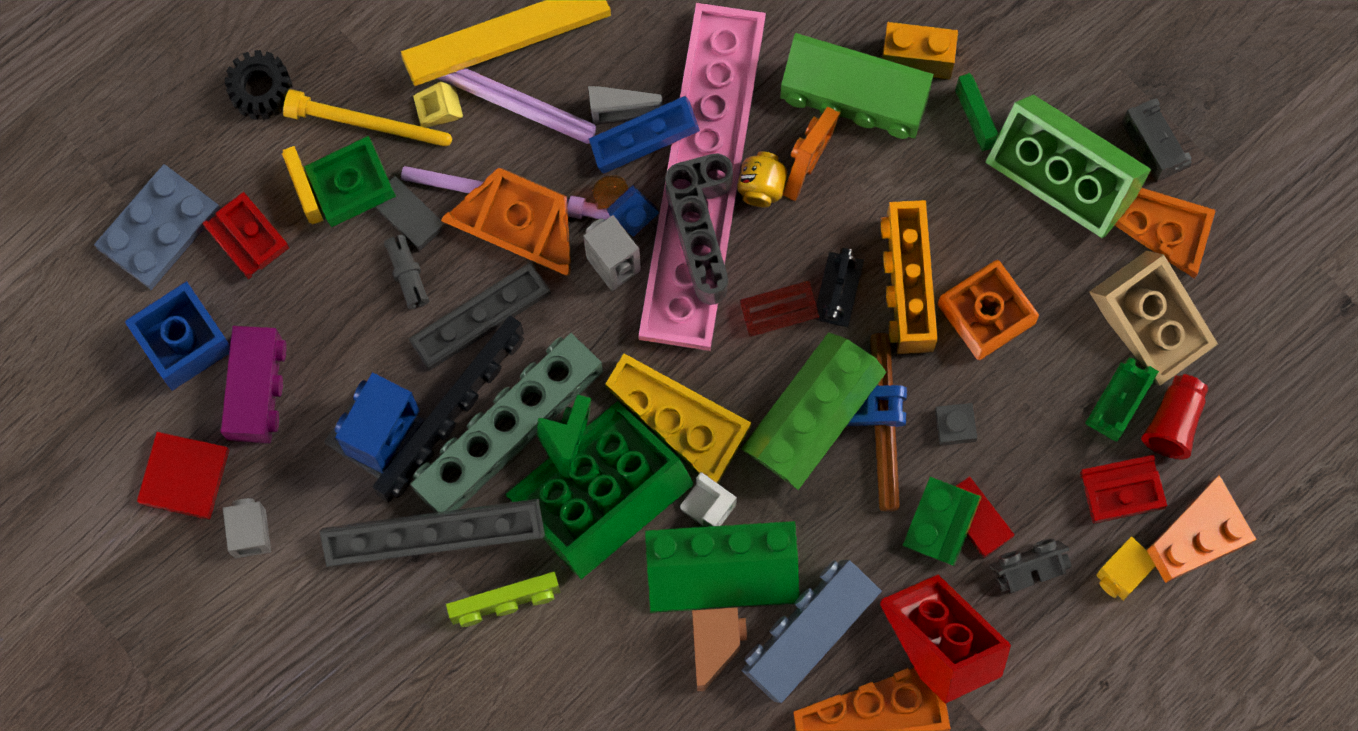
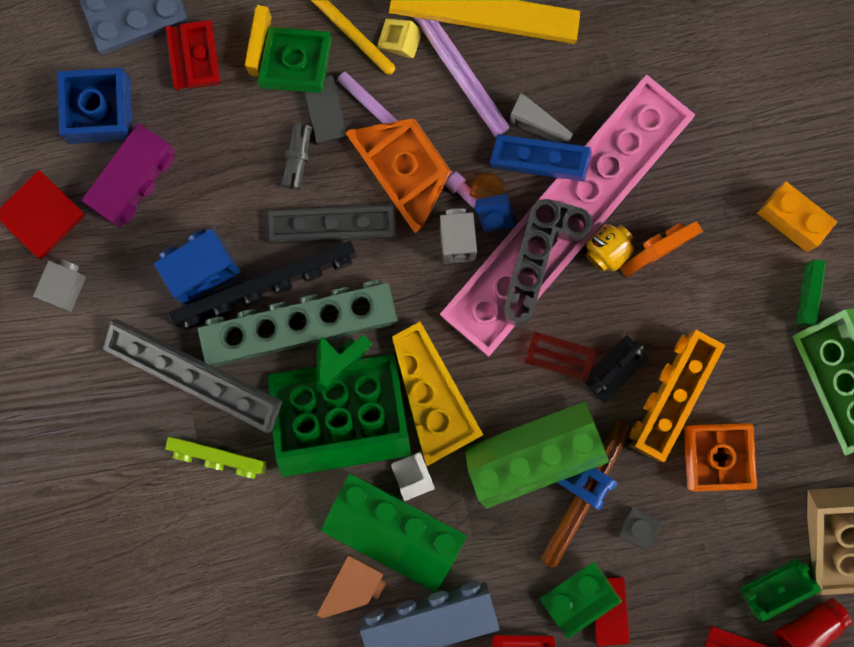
camera: 30 degrees right, 10 degrees up
bright green slope [780,33,934,139] -> none

